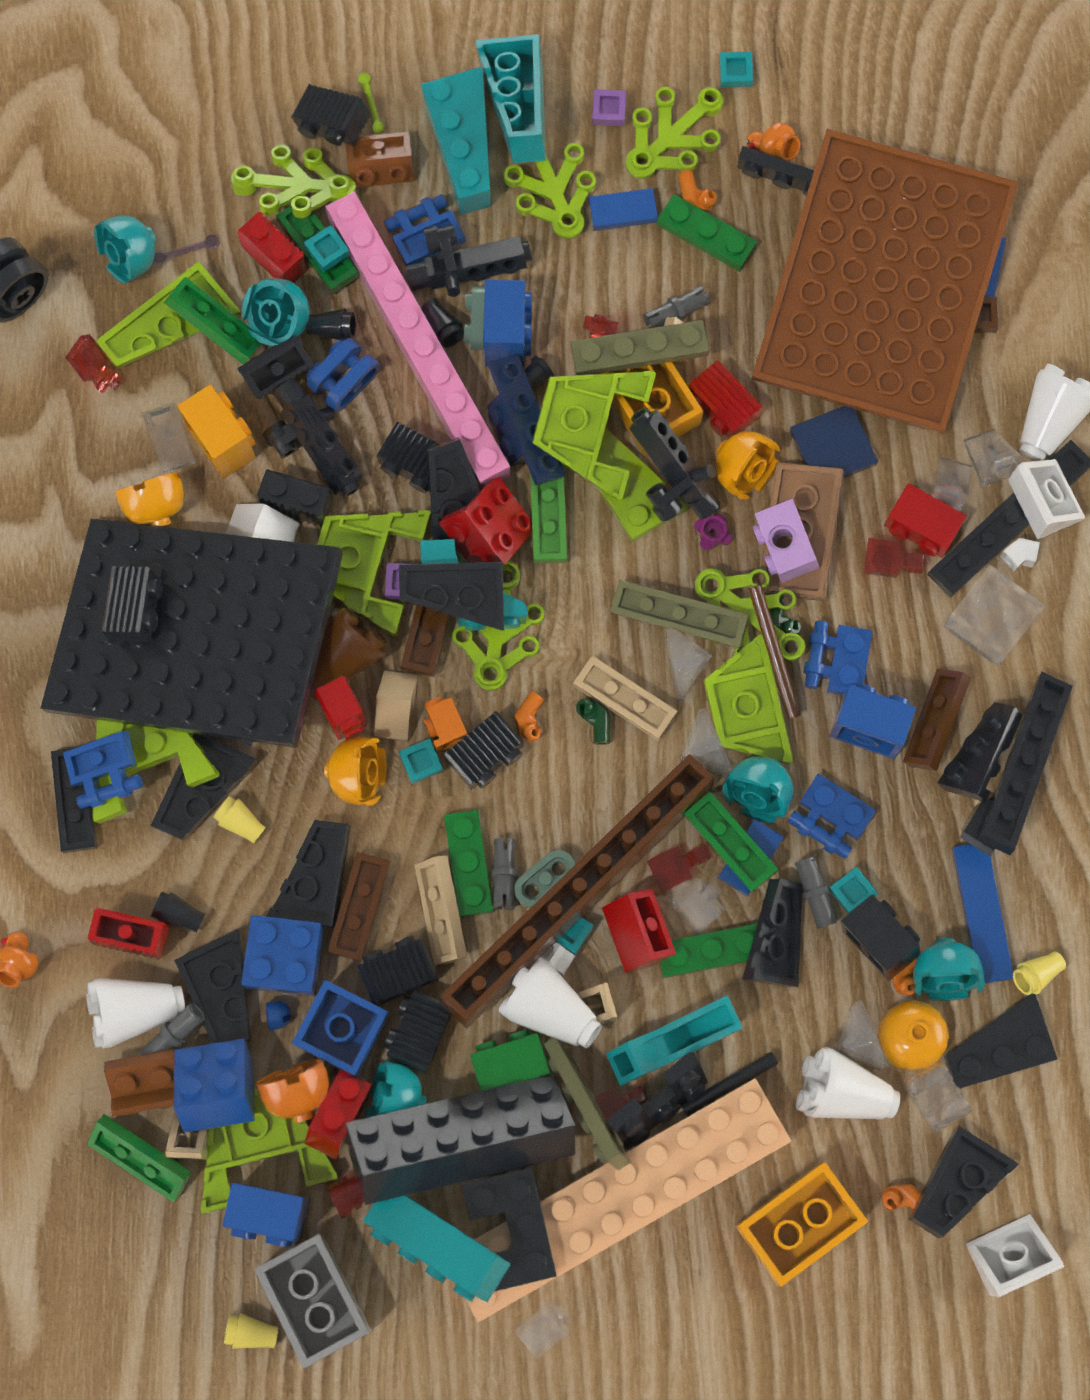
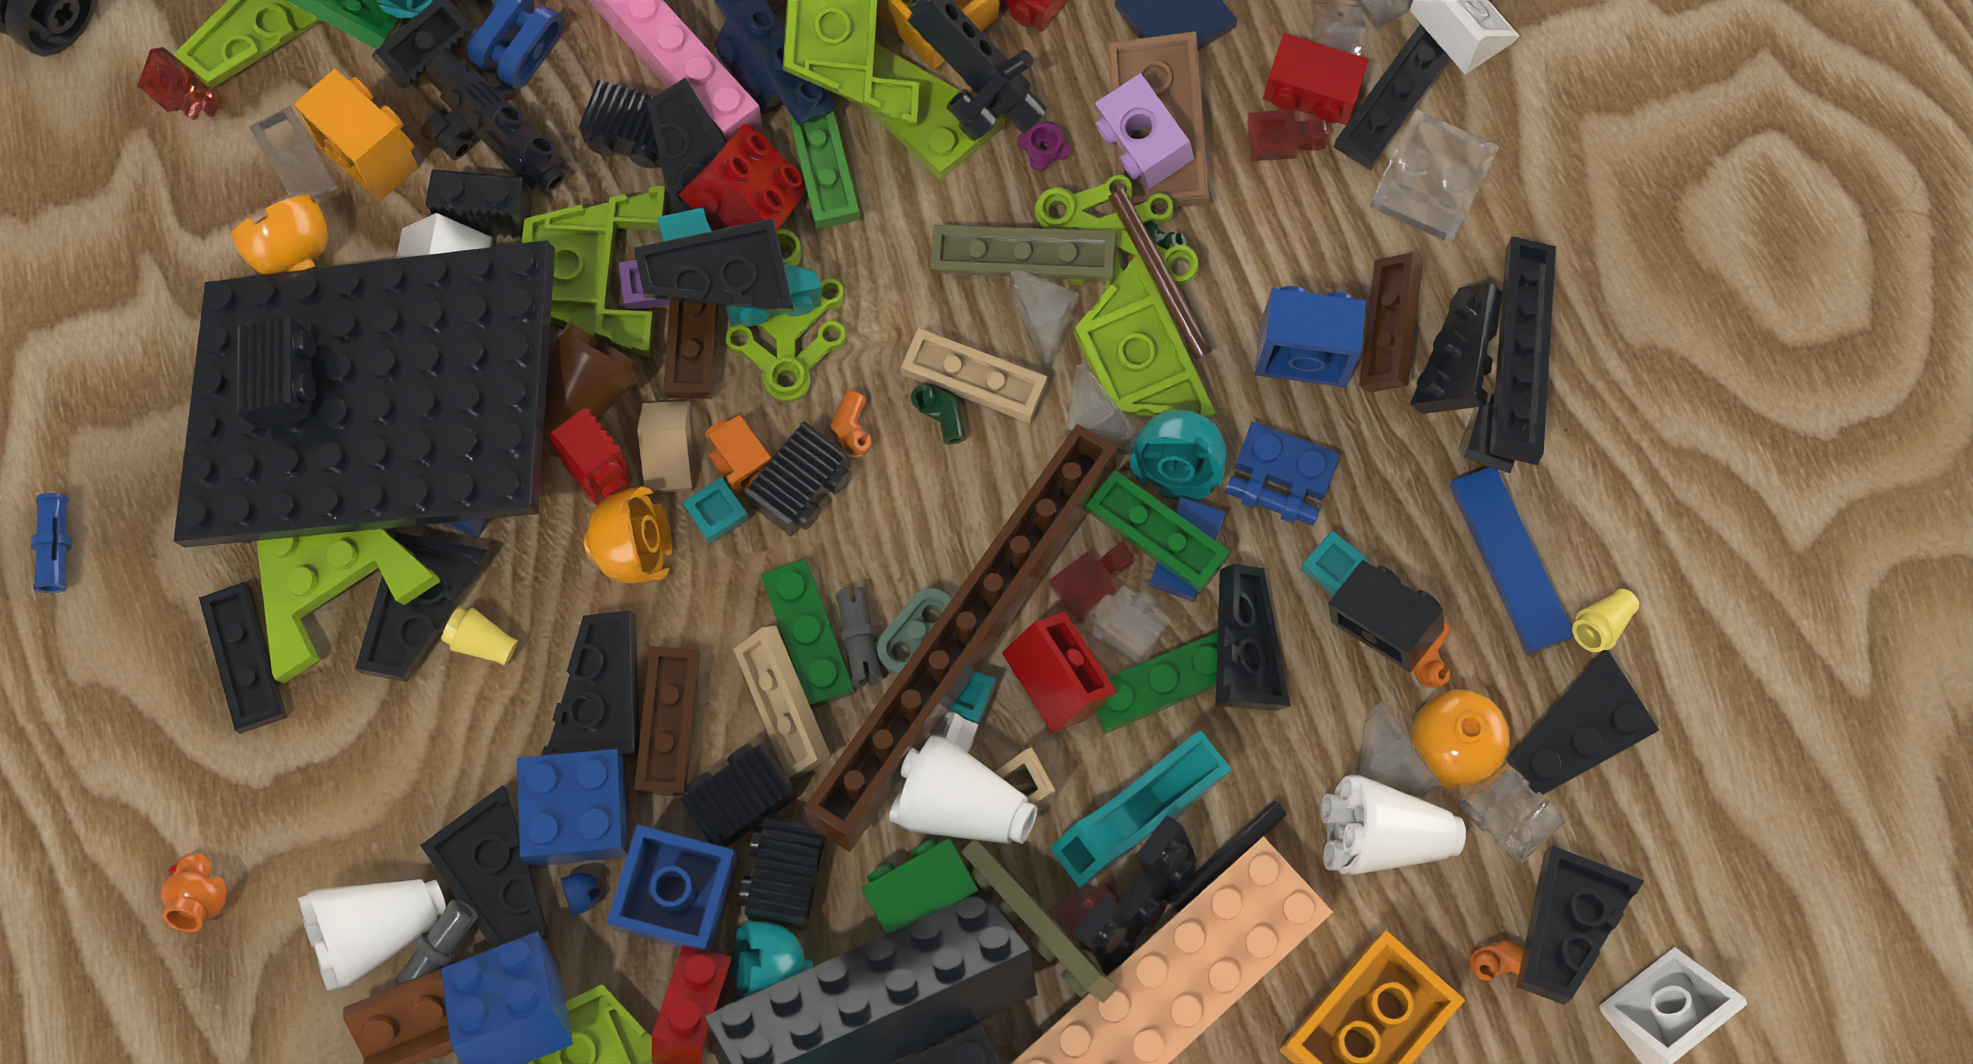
camera: 15 degrees left, 5 degrees down
blue plate [63,731,143,809] -> none
red brick [87,907,170,960] -> none
black cone [150,891,205,933] -> none
orange cylinder [256,1058,330,1123] -> none
light orange cylinder [715,431,780,500] -> none
dark grey pin [795,856,837,929] -> none
blue plate [803,620,872,695] -> none
teal cylinder [913,938,985,1001] -> none
white piece [1000,538,1040,572] -> none

